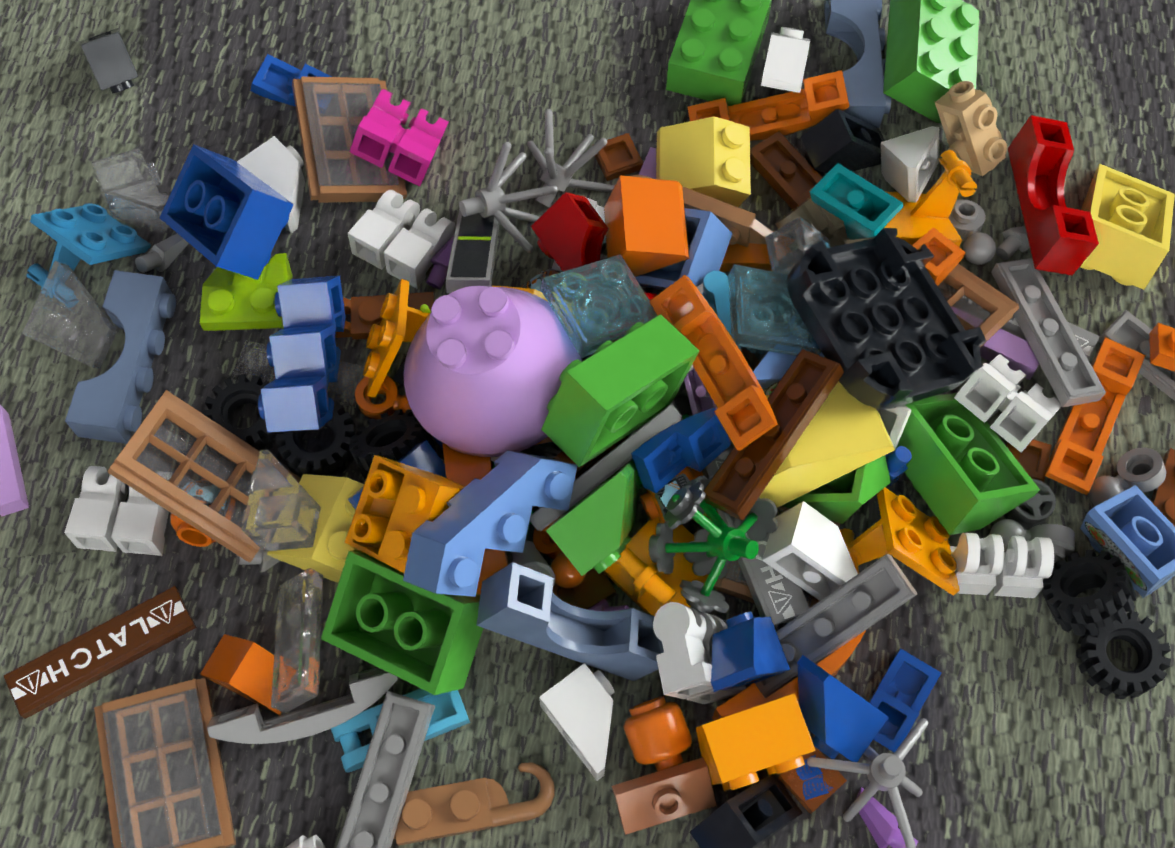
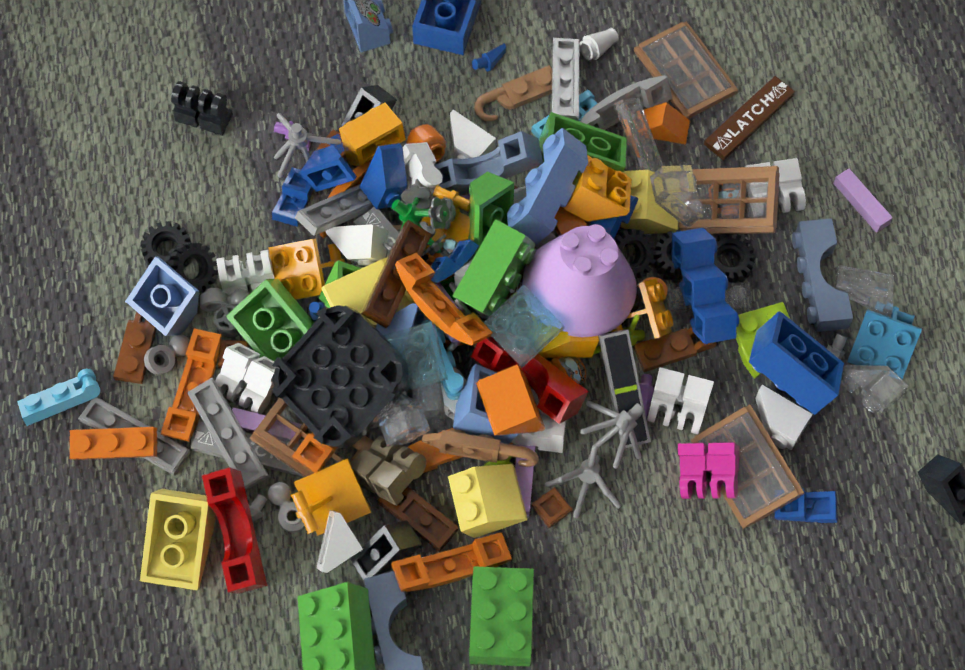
camera: 165 degrees right, 0 degrees up
nougat plate [612,757,716,835] -> none
white slope [761,27,810,93] -> none
teal slope [809,163,903,240] -> none
tan brick [935,81,1007,177] -> none

